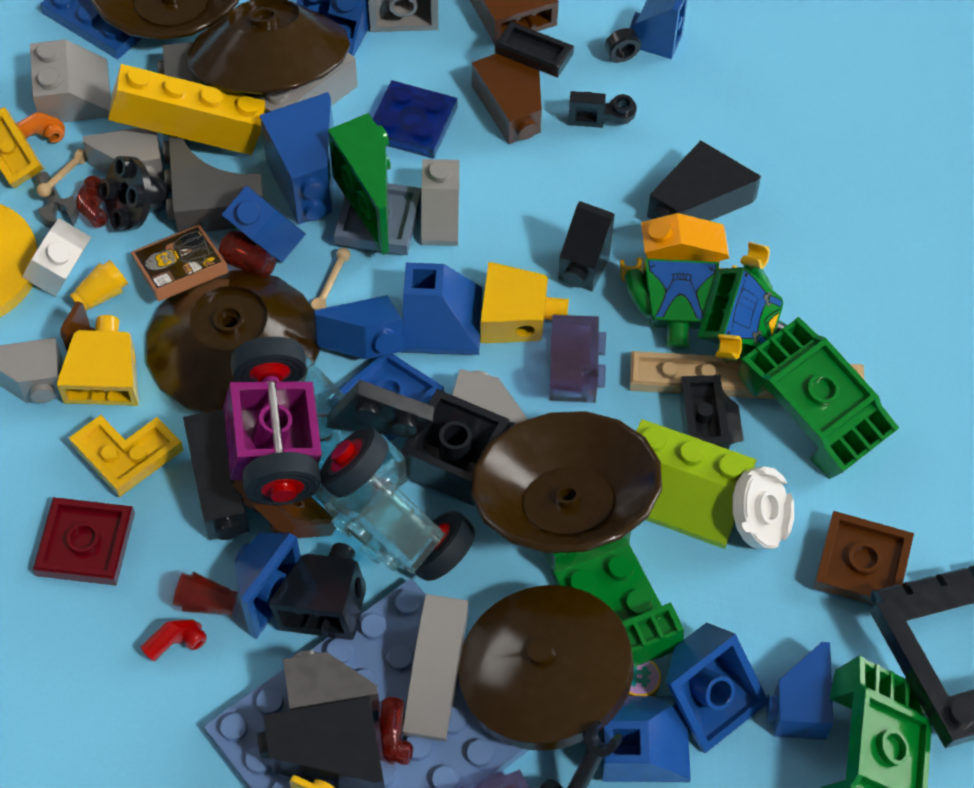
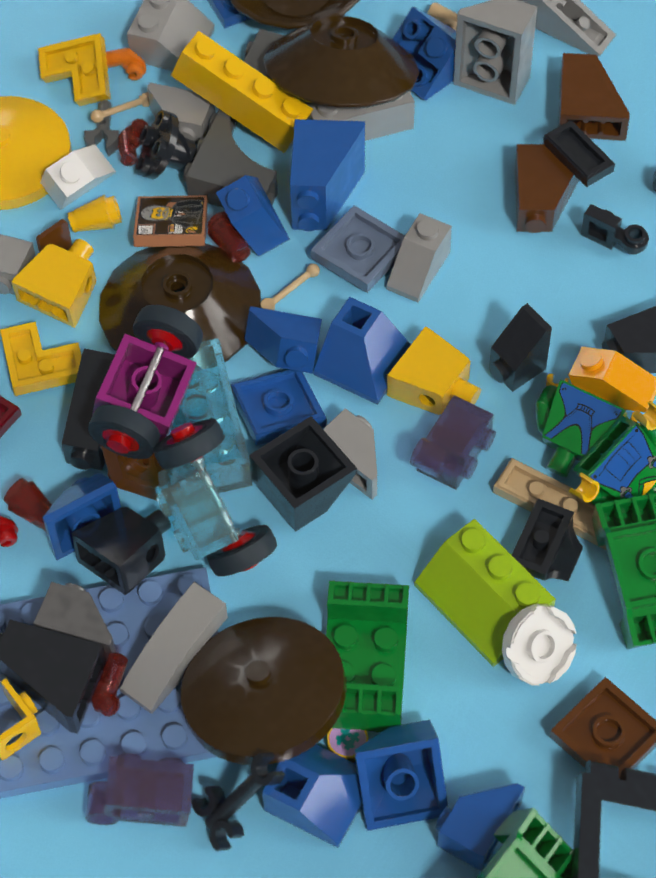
camera: 30 degrees right, 0 degrees up
black wing [326,380,435,438] -> none
green slope [328,113,391,255] -> none
clear blue plate [373,80,458,159] -> none
dark brown dish [471,411,662,553] -> none

